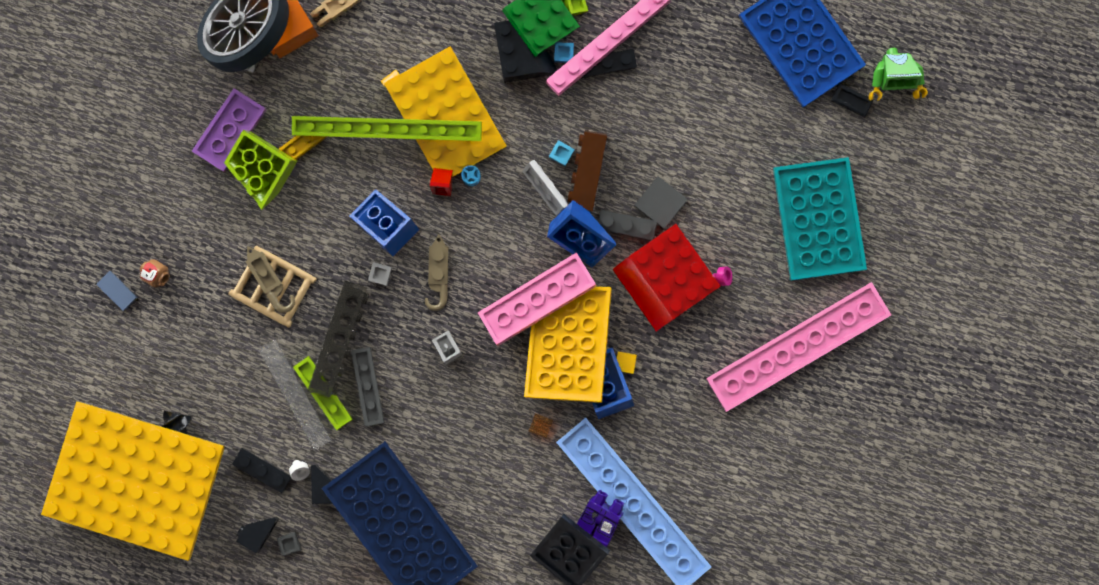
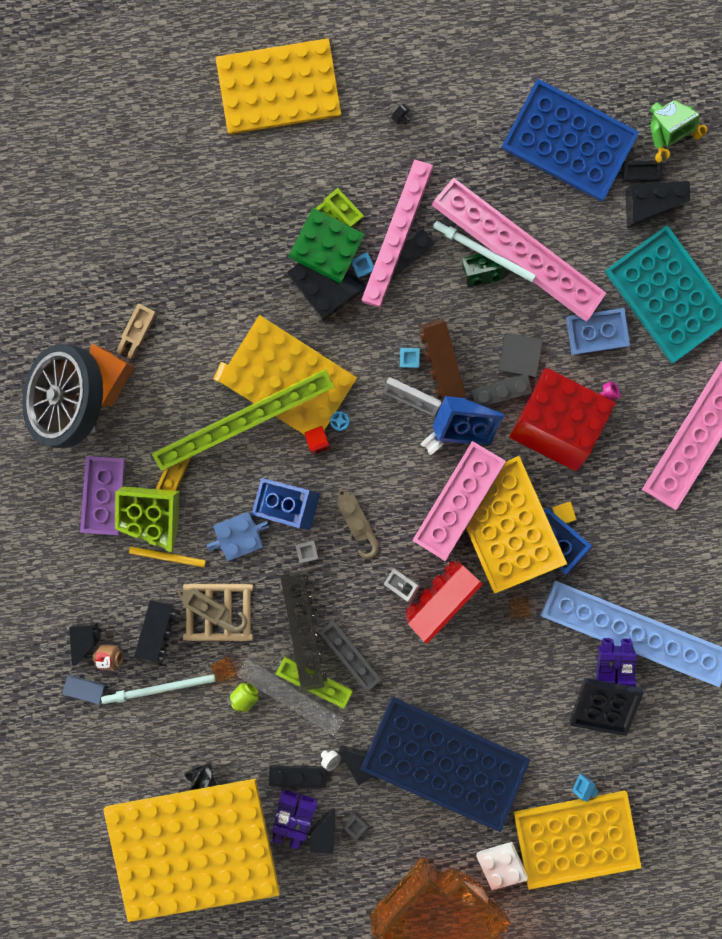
camera: 30 degrees left, 5 degrees up
none -> black slope [69,623,101,666]
none -> light aqua bar [101,674,216,704]
none -> yellow bar [129,546,206,568]
none -> black wedge [134,600,177,667]
none -> medium blue plate [207,511,270,561]
none -> clear orange plate [210,656,237,682]
none -> lime head [230,683,259,712]
none -> dark purple hips [272,789,317,849]
none -> slope [405,560,483,644]
none -> white wheel [420,432,444,455]
none -> bright pink plate [432,178,606,321]
none -> light aqua bar [433,221,536,282]
none -> dark green bracket [462,254,505,287]
none -> medium blue plate [566,308,630,355]
none -> black wedge [625,181,691,228]

